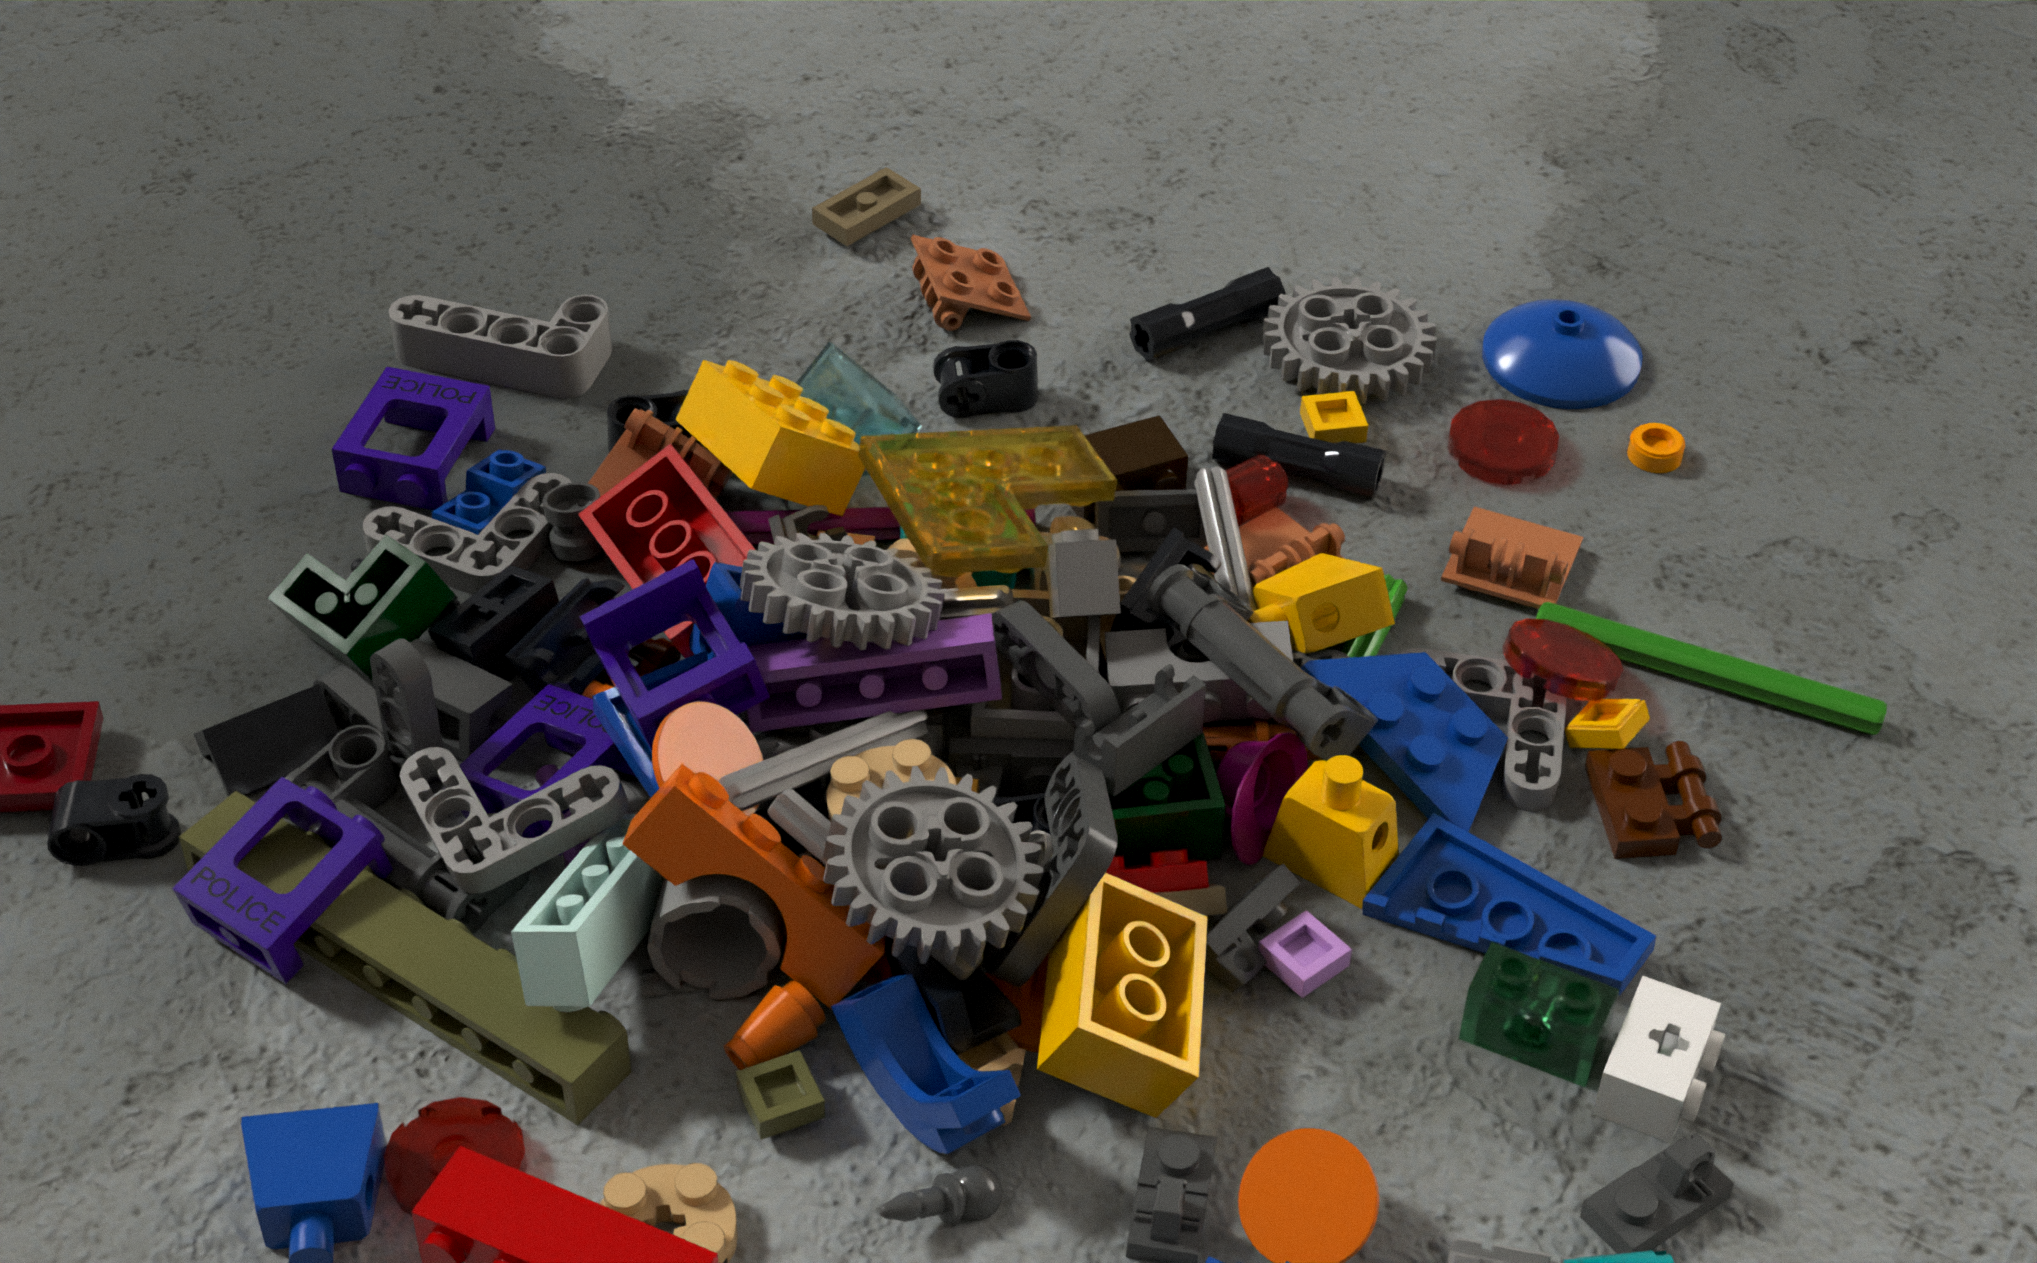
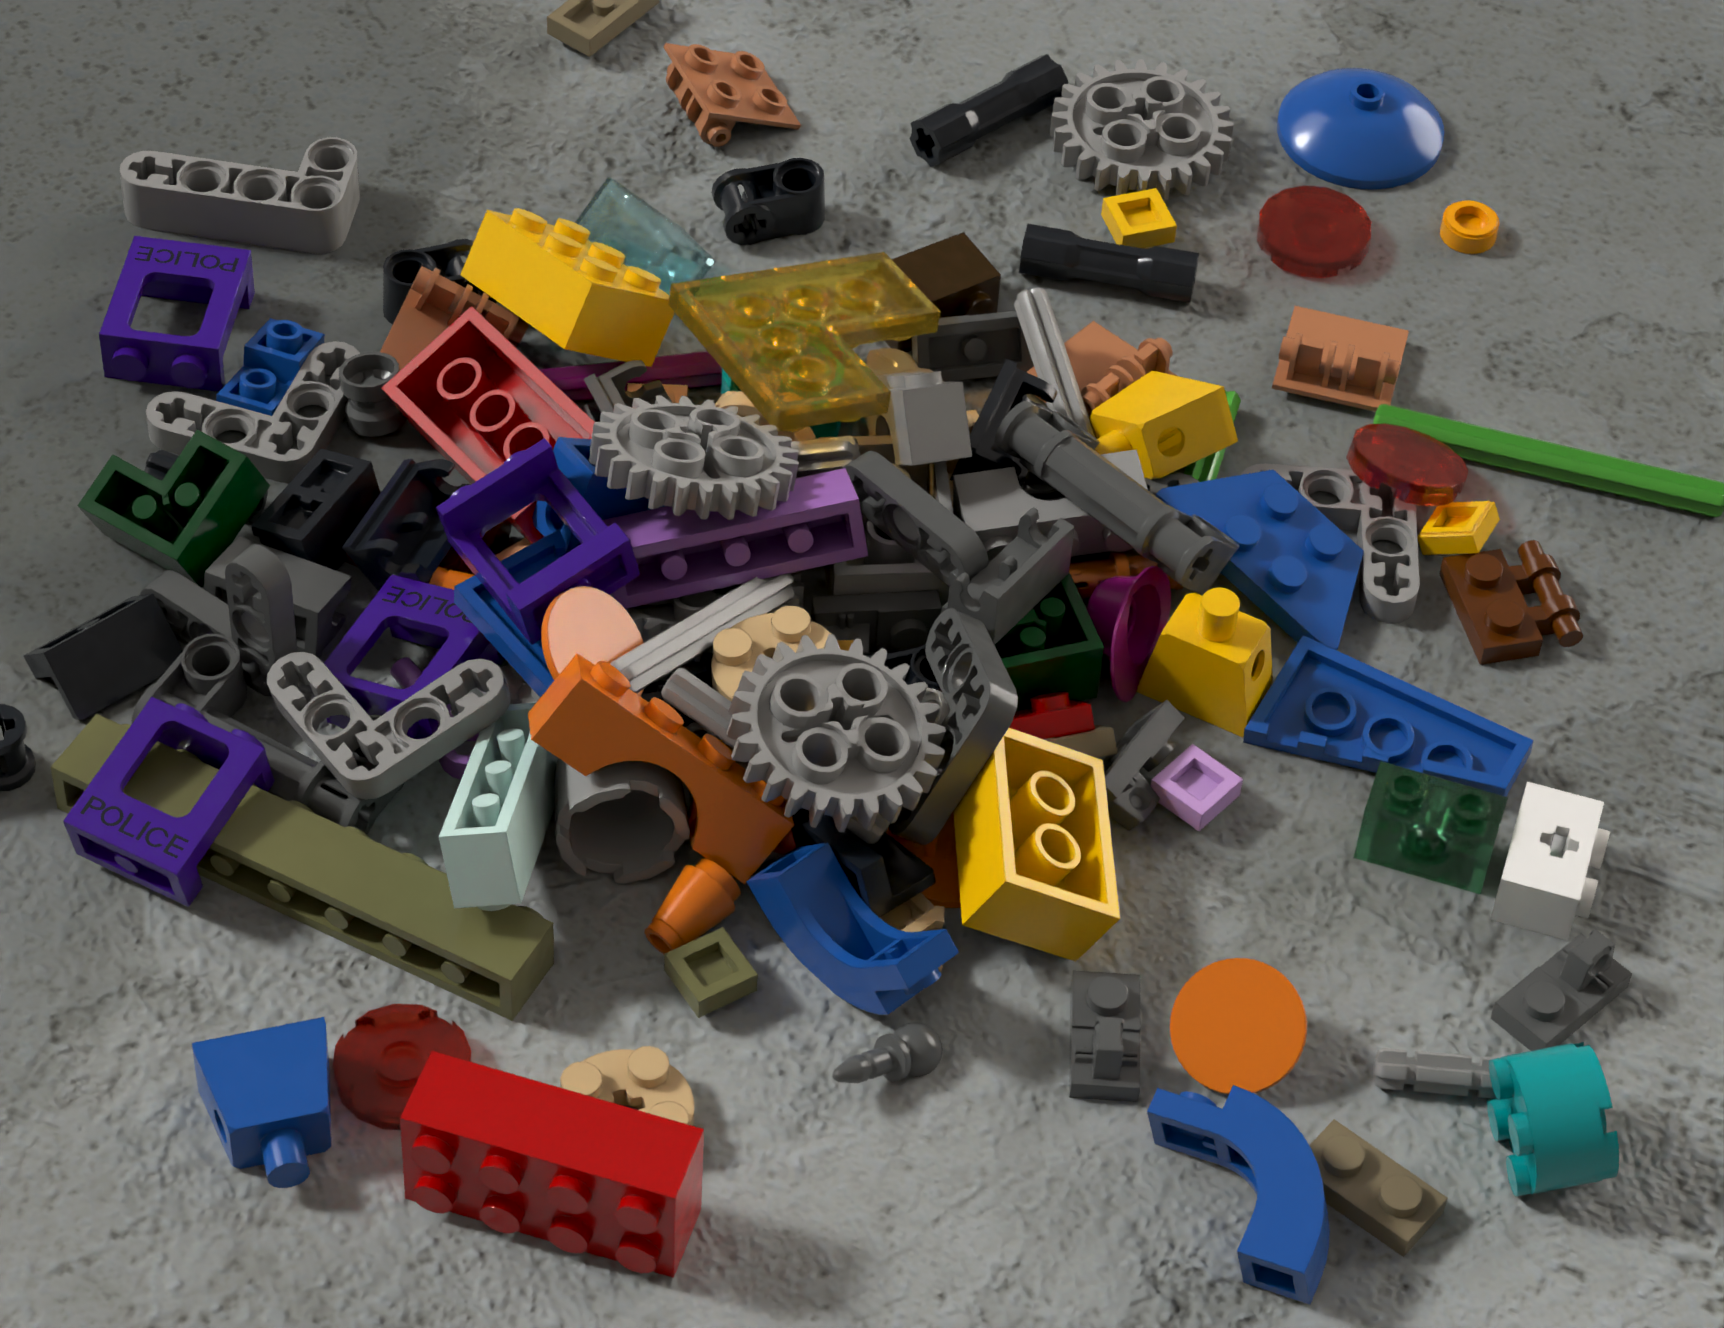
camera: 10 degrees left, 5 degrees up
clear red brick [1225,455,1288,526] -> none

